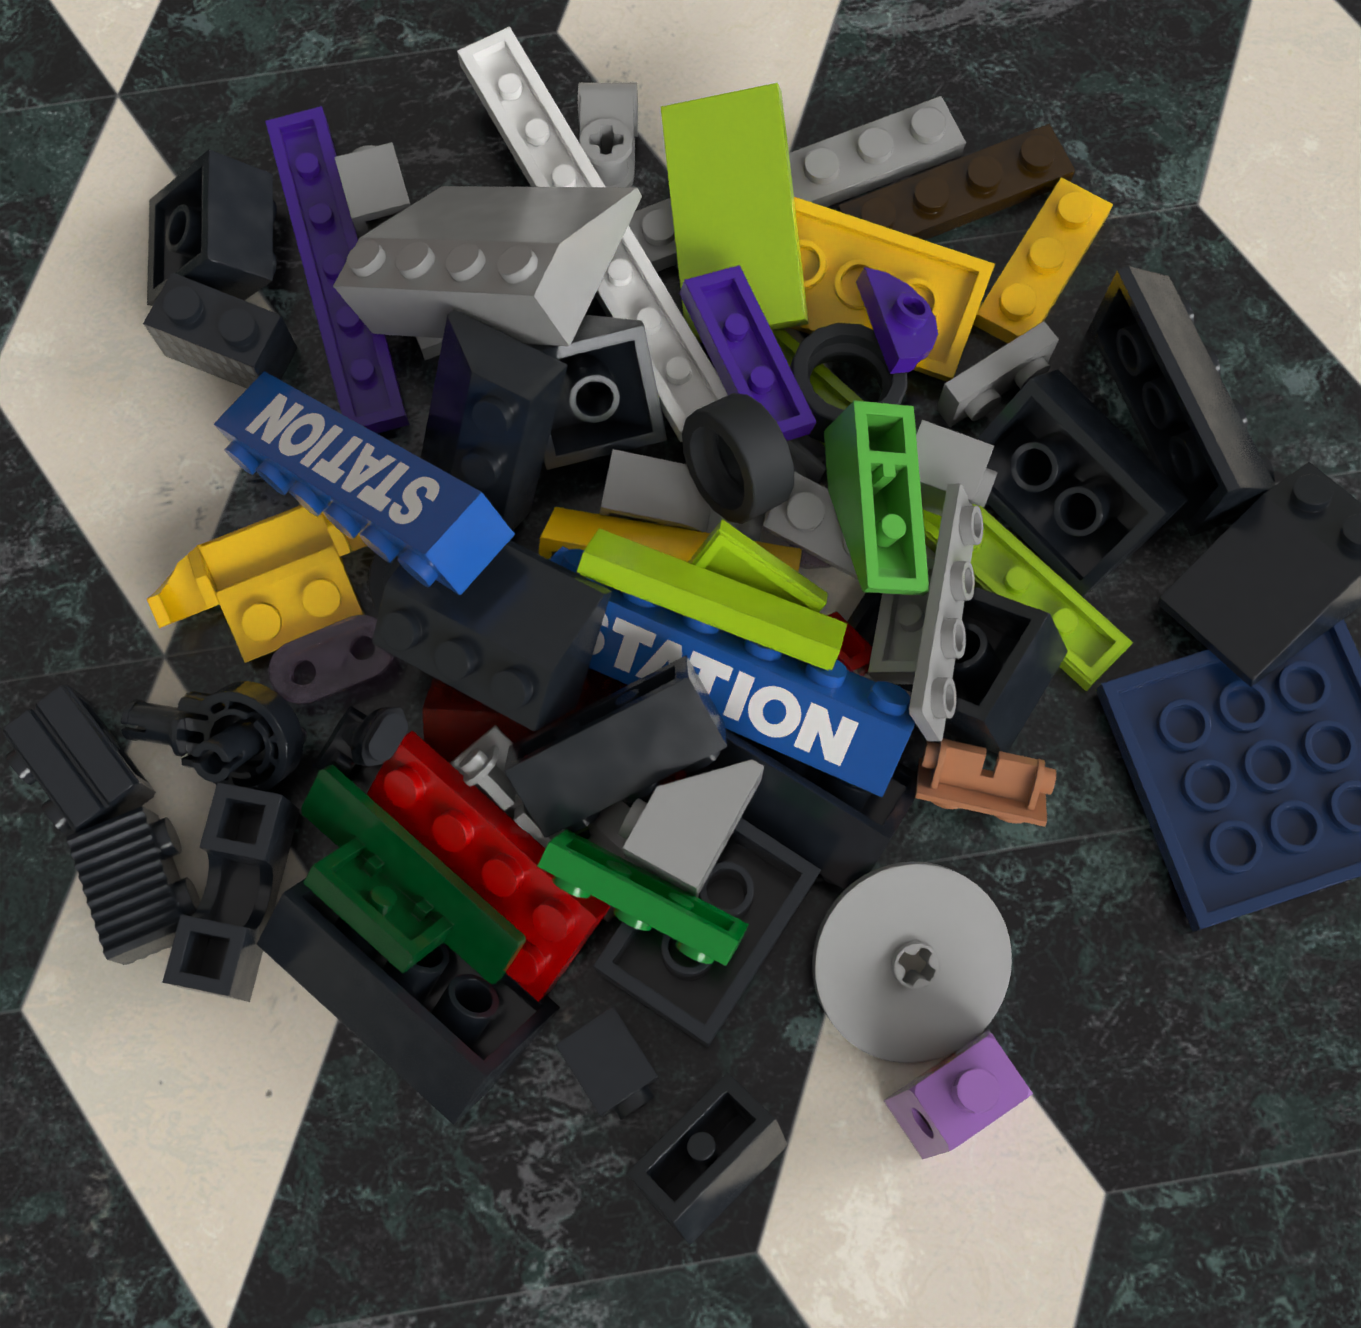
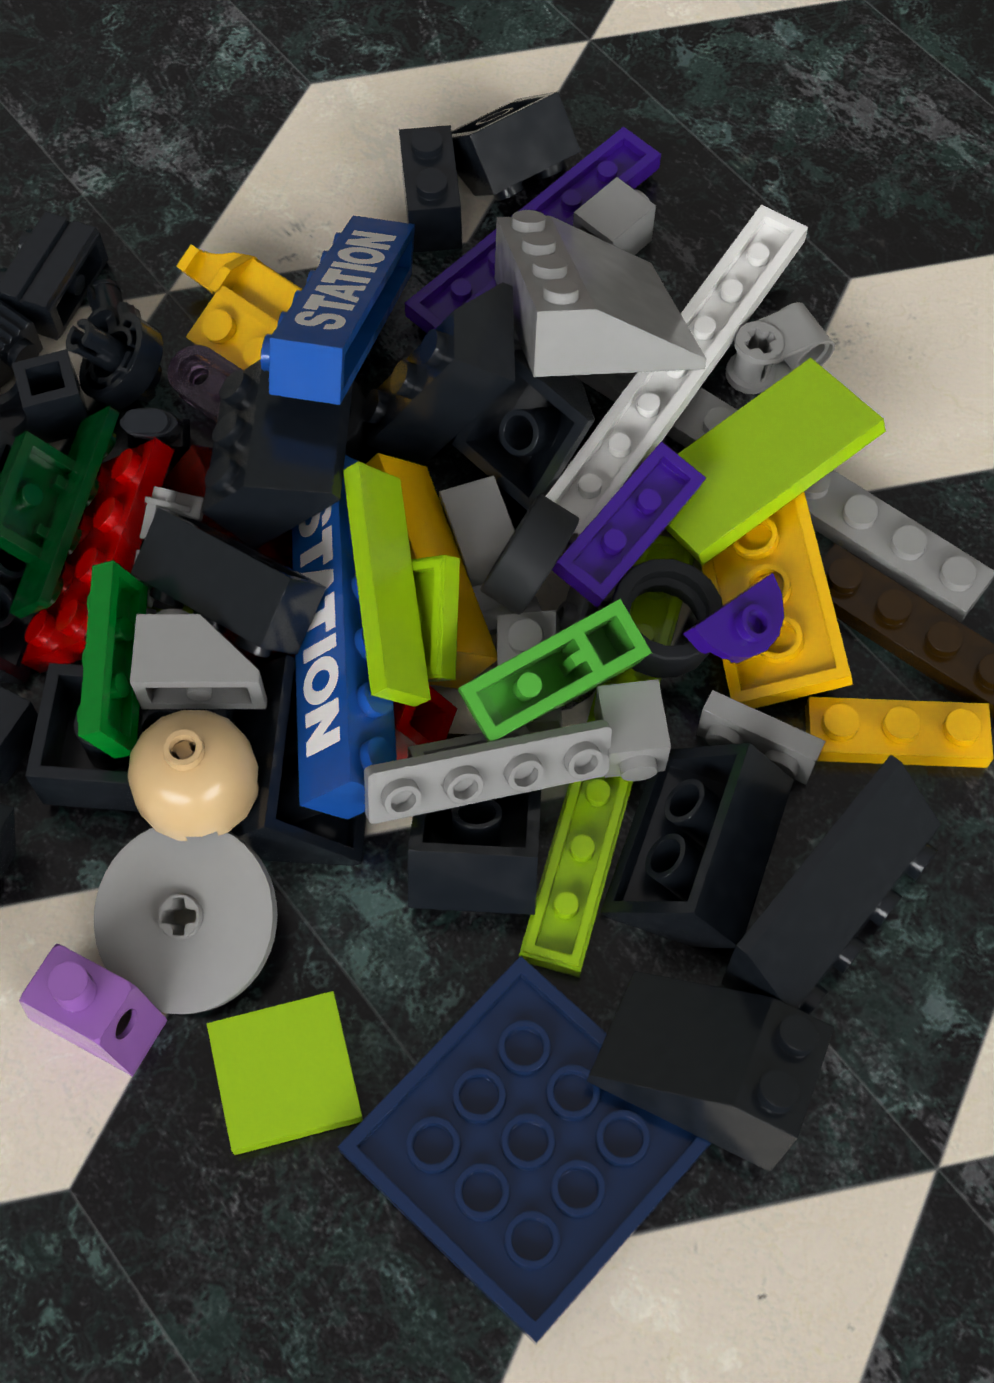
camera: 60 degrees right, 10 degrees down
nougat hinge [915,738,1056,827] -> none
none -> tan cylinder [128,710,259,841]
none -> lime tile [206,991,363,1155]

